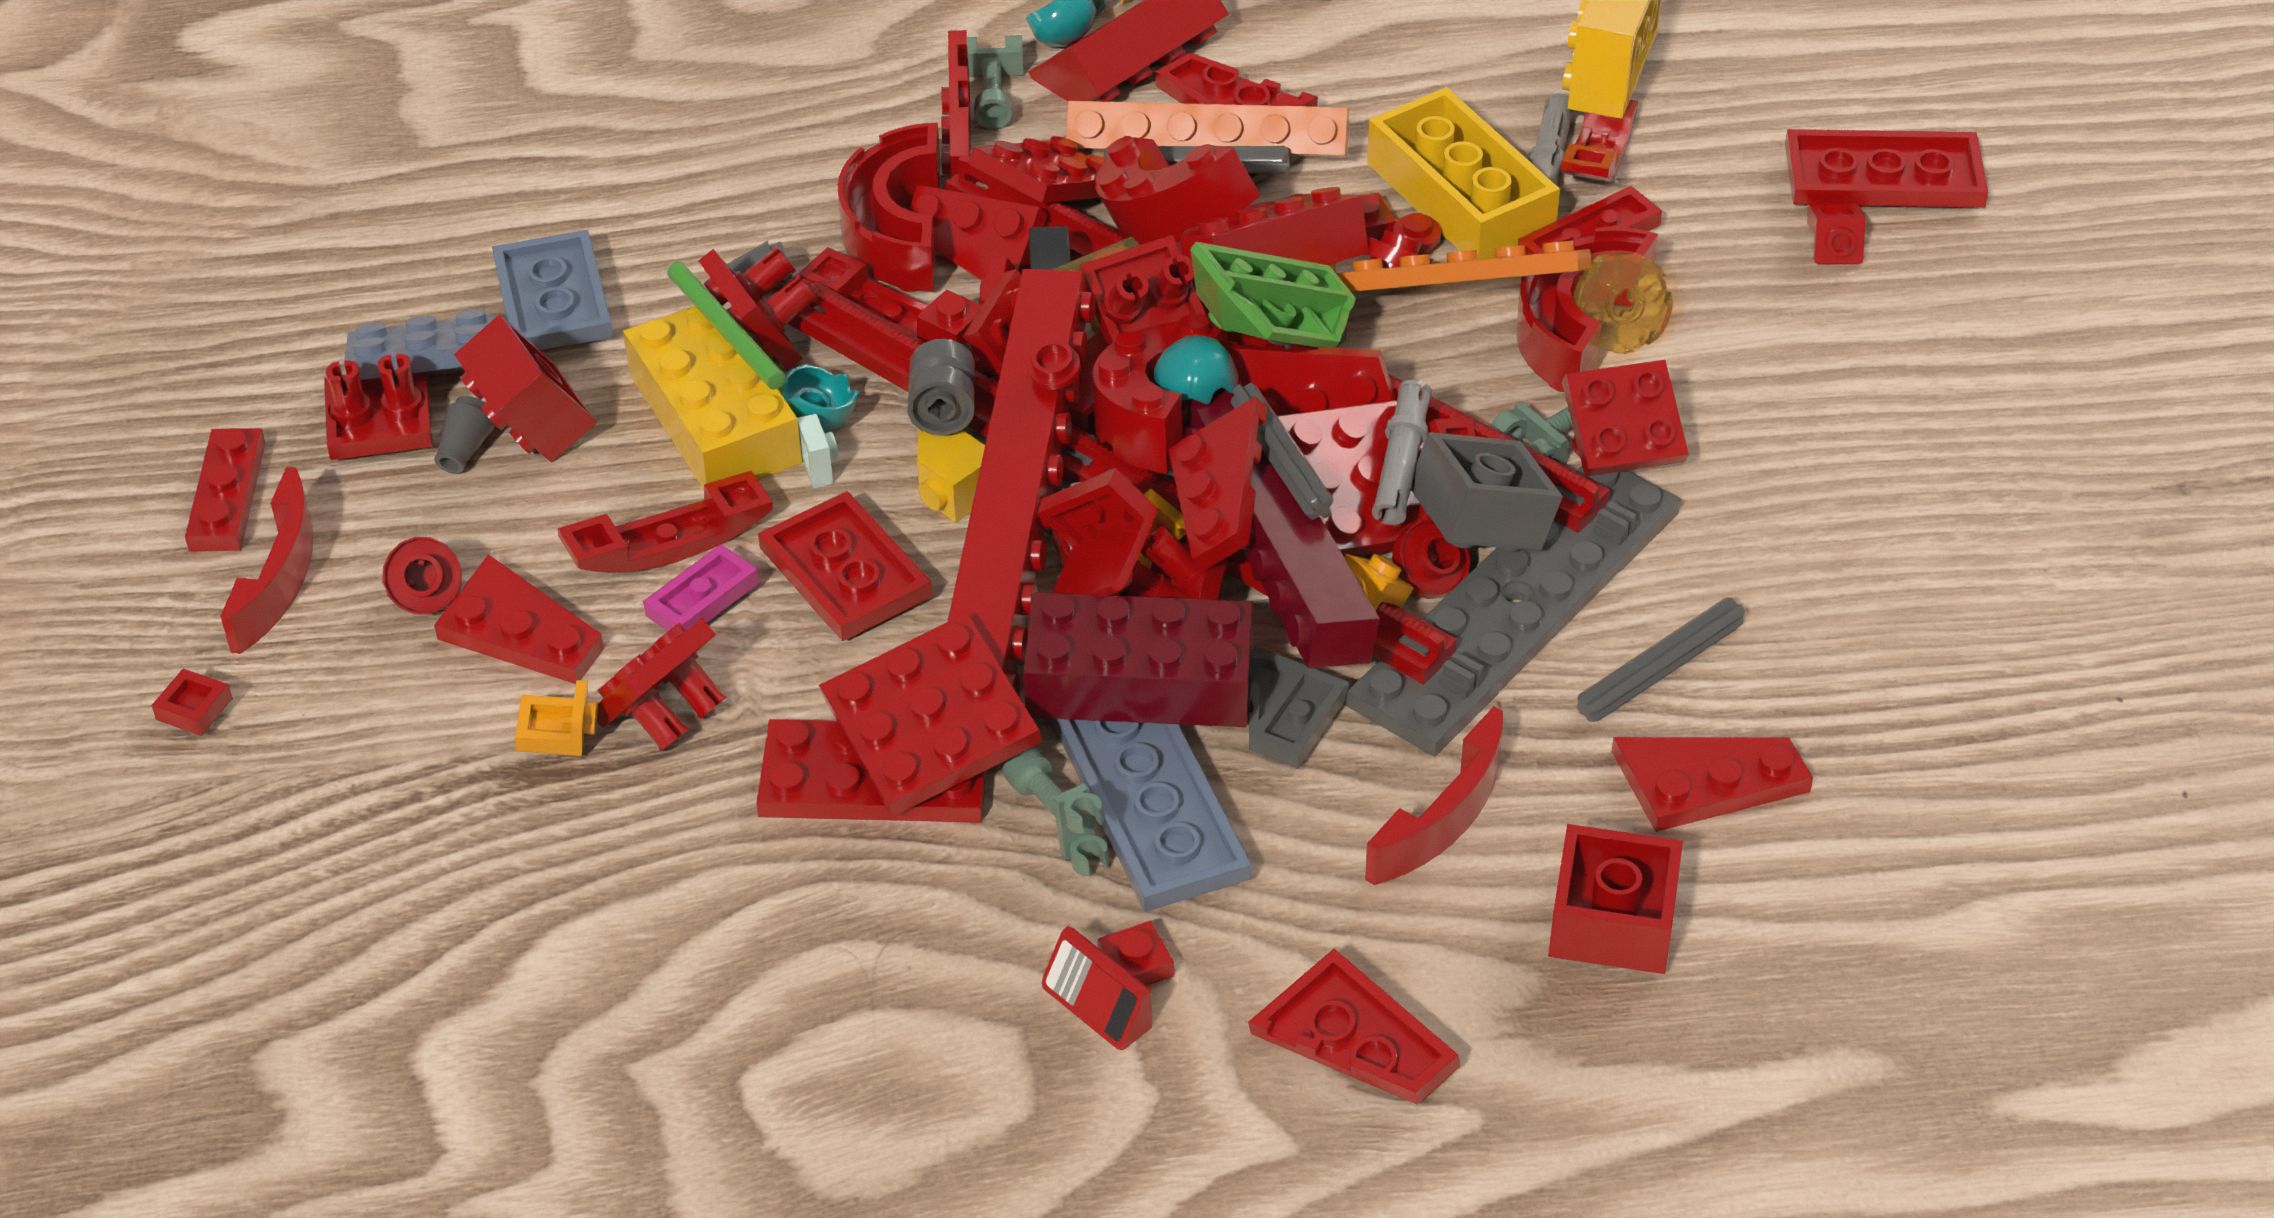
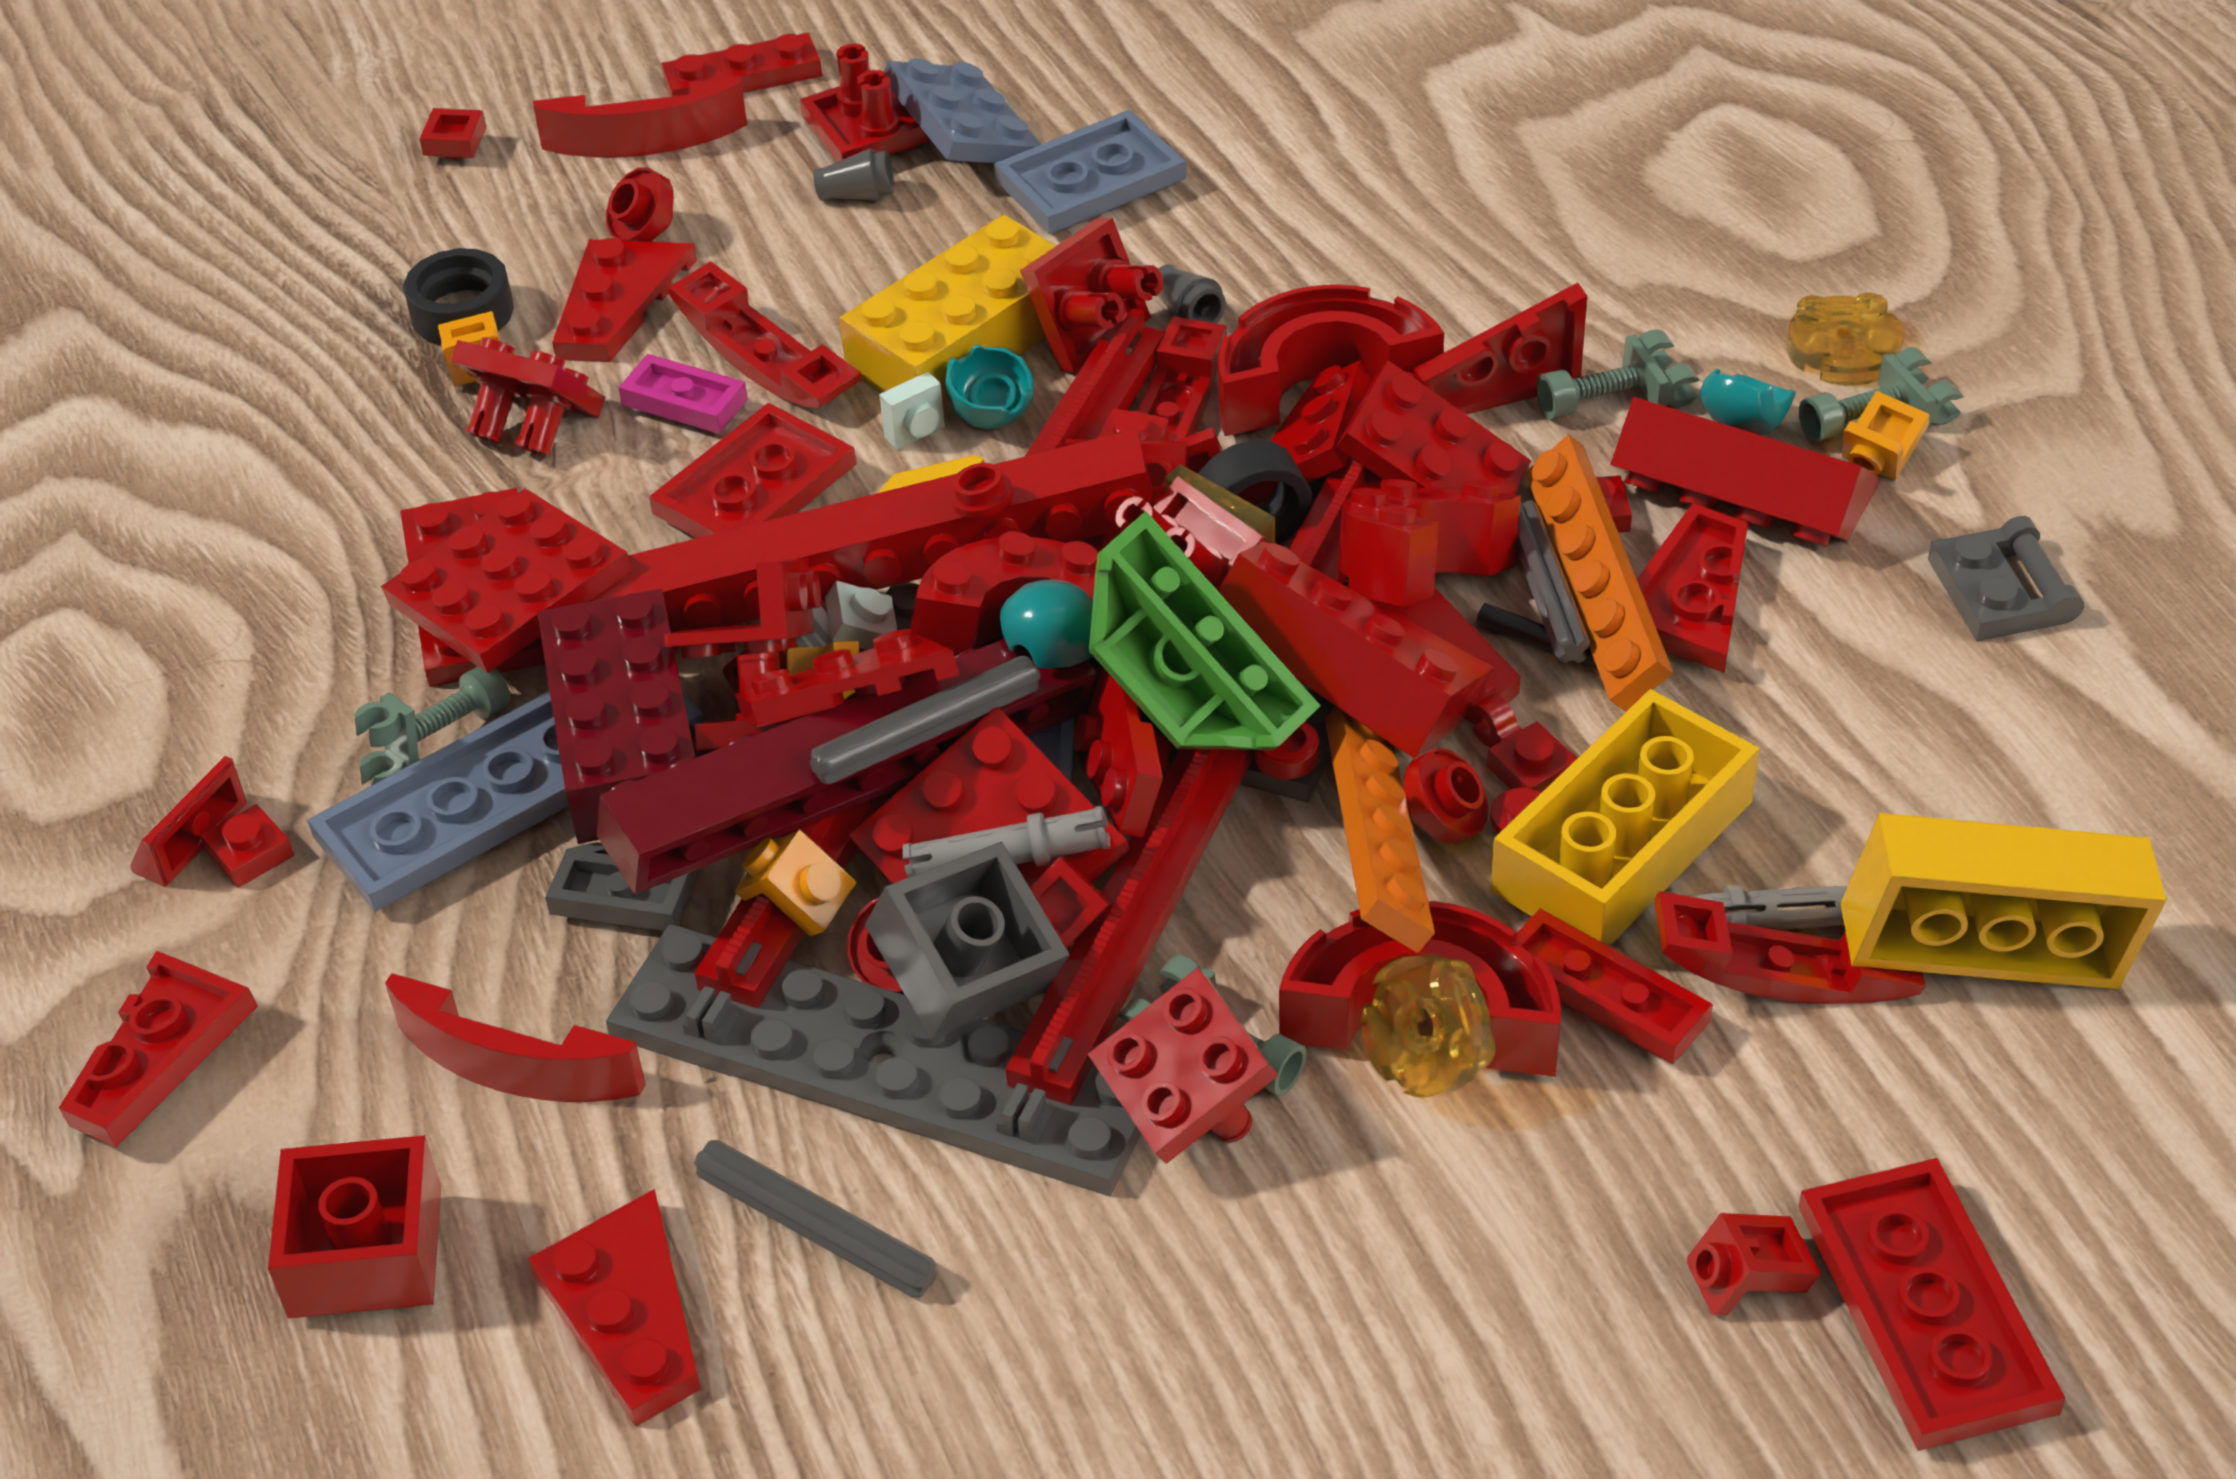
camera: 75 degrees right, 0 degrees up
red brick [454,314,597,463] -> none
bright green bar [667,262,786,390] -> none
dark grey wheel [907,339,975,436] -> none
none -> black tyre [403,248,514,345]

